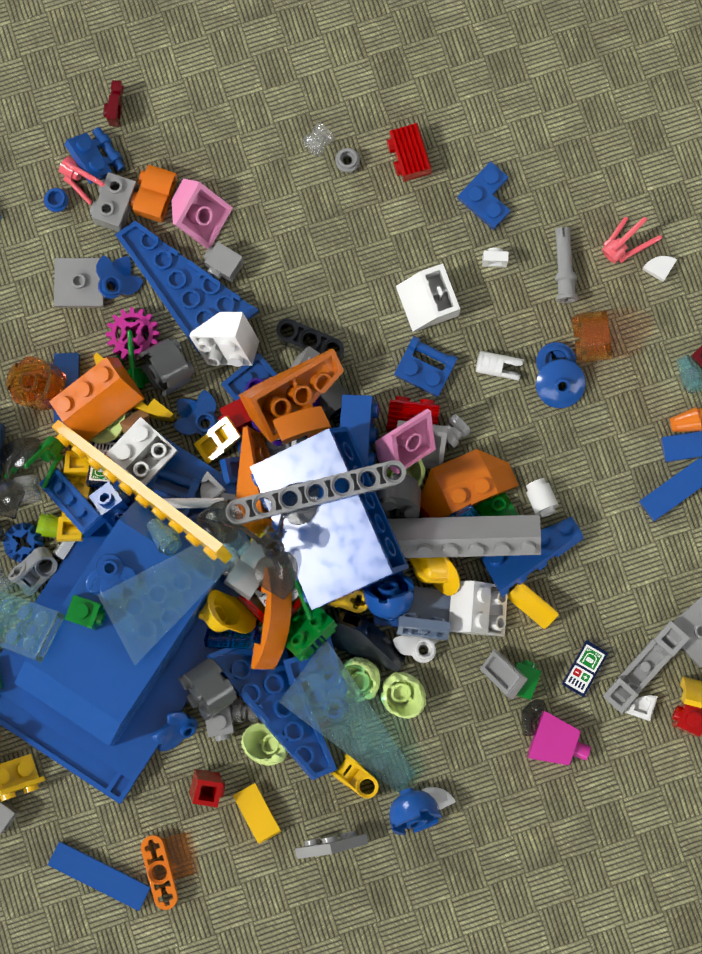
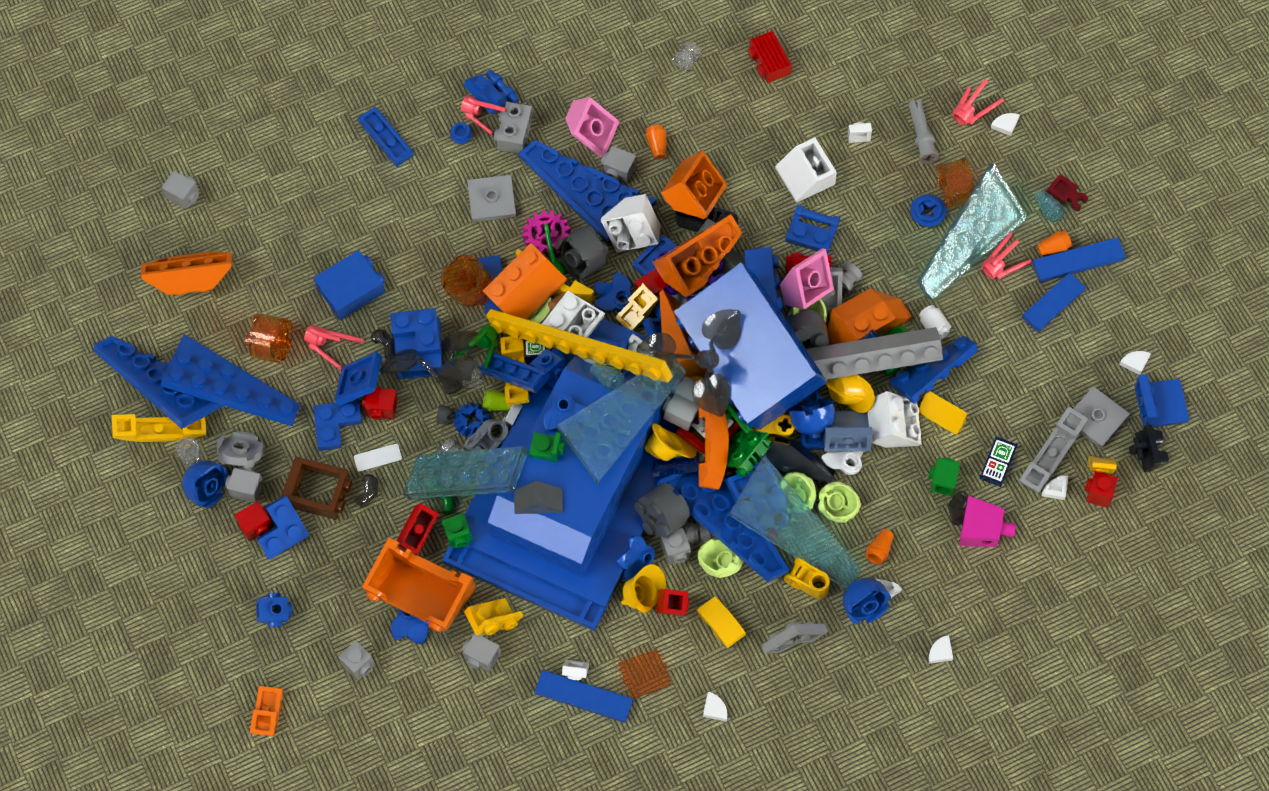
camera: 10 degrees left, 15 degrees down
blue plate [96,255,143,299] -> none
dark red plate [103,80,124,127] -> none
orange brick [130,164,178,223] -> none
orange beam [141,835,179,910] -> none
light grey beam [226,460,406,525] -> none
orange slope [272,406,331,445] -> none
light grey plate [335,148,360,173] -> none
blue plate [457,161,510,230] -> none
white hinge [476,351,524,381] -> none
light grey tile [480,649,528,699] -> none
blue dish [536,359,585,408] -> none
none -> dark grey slope [514,481,563,514]
none -> white plate [562,660,589,680]
none -> yellow piece [621,564,666,613]
none -> orange cone [645,125,667,159]
none -> orange slope [661,150,728,219]
none -> white tile [703,692,727,722]
none -> orange cone [865,529,894,565]
none -> clear light blue wing [917,164,1028,300]
none -> white tile [929,635,953,664]
none -> coral plant [981,232,1032,280]

